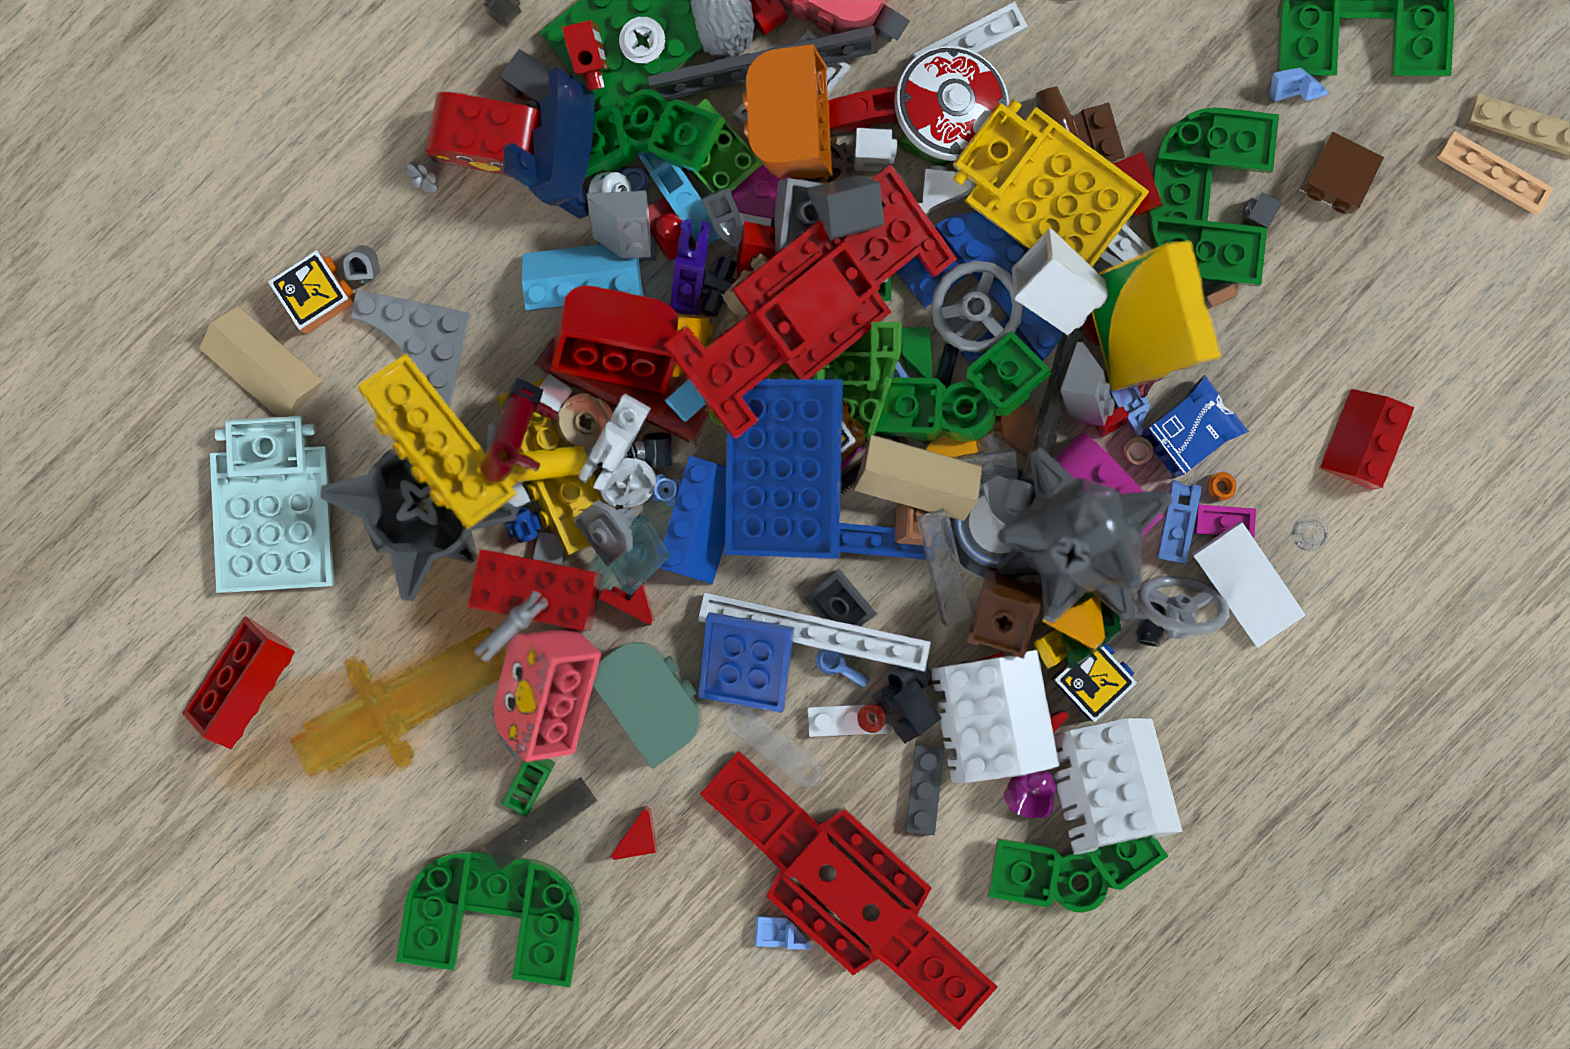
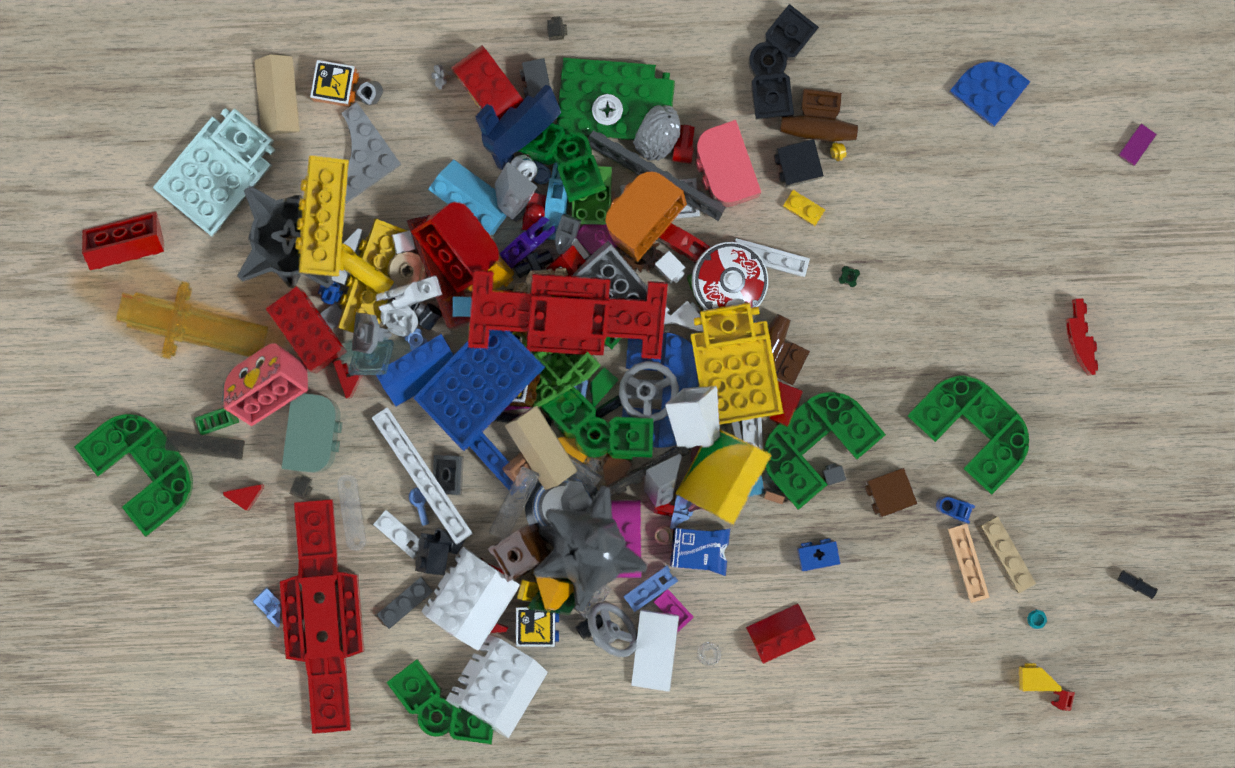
camera: 50 degrees right, 0 degrees up
light grey pin [475,591,547,662] -> none
dark red piece [480,377,558,483] -> none
red torso [562,20,608,92] -> none
blue plate [698,612,794,713] -> none
dark grey slope [807,175,884,240] -> none
clear red plate [857,704,886,733] -> none
dark grey plate [873,4,910,43] -> none
magenta hair [1003,771,1057,819] -> none
orange plate [1207,472,1237,501] -> none
light blue slope [1269,68,1328,102] -> none
none -> clear smoke plate [289,475,313,500]
none -> blue brick [797,538,840,571]
none -> blue piece [936,497,975,524]

